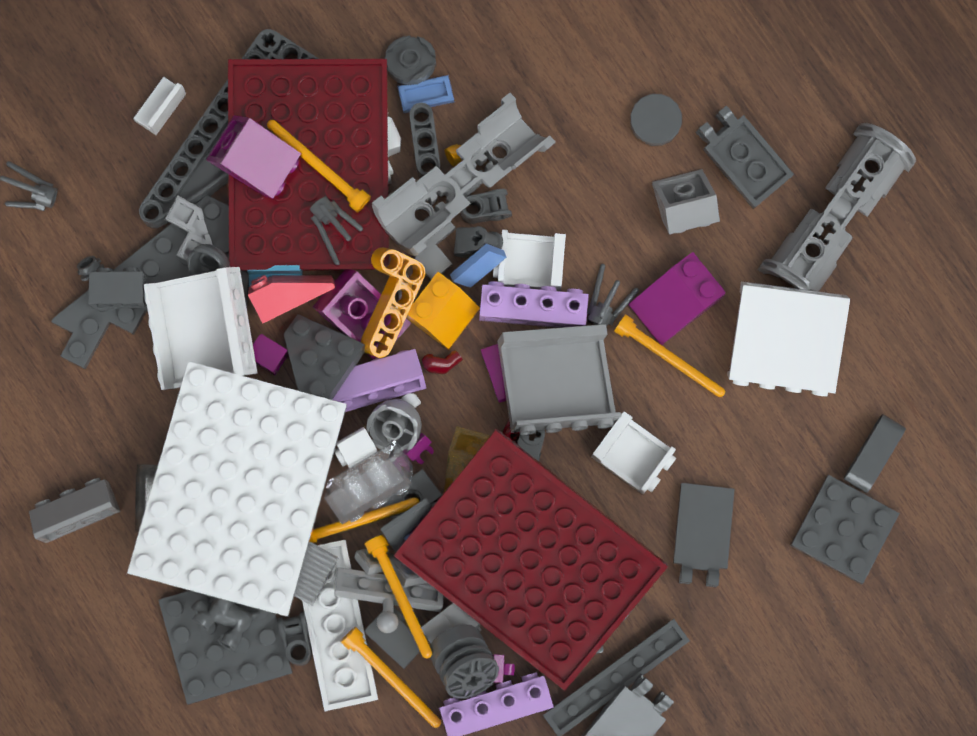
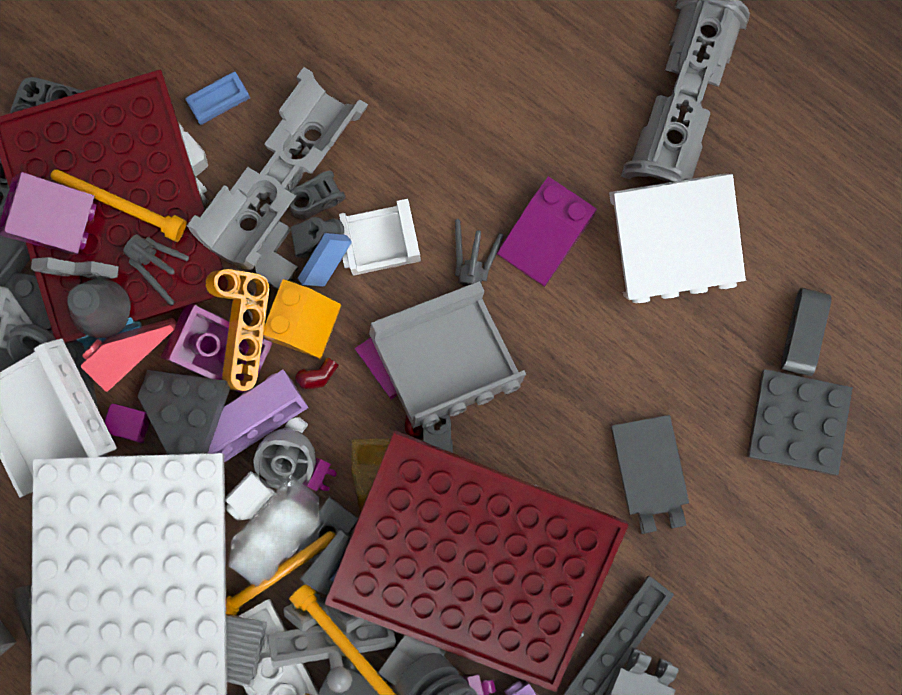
camera: 10 degrees left, 0 degrees up
dark grey tile [385,36,436,85] -> none
dark grey beam [409,103,440,178] -> none
light orange hinge [444,144,463,167] -> none
lavender brick [480,281,588,328] -> none
white panel [591,412,676,495] -> none
light orange piece [614,314,725,397] -> none
dark grey tile [630,94,682,146] -> none
light grey slope [652,169,720,234] -> none
dark grey tile [696,105,794,209] -> none
none -> light grey tile [31,258,118,279]
none -> dark grey cone [68,278,131,338]

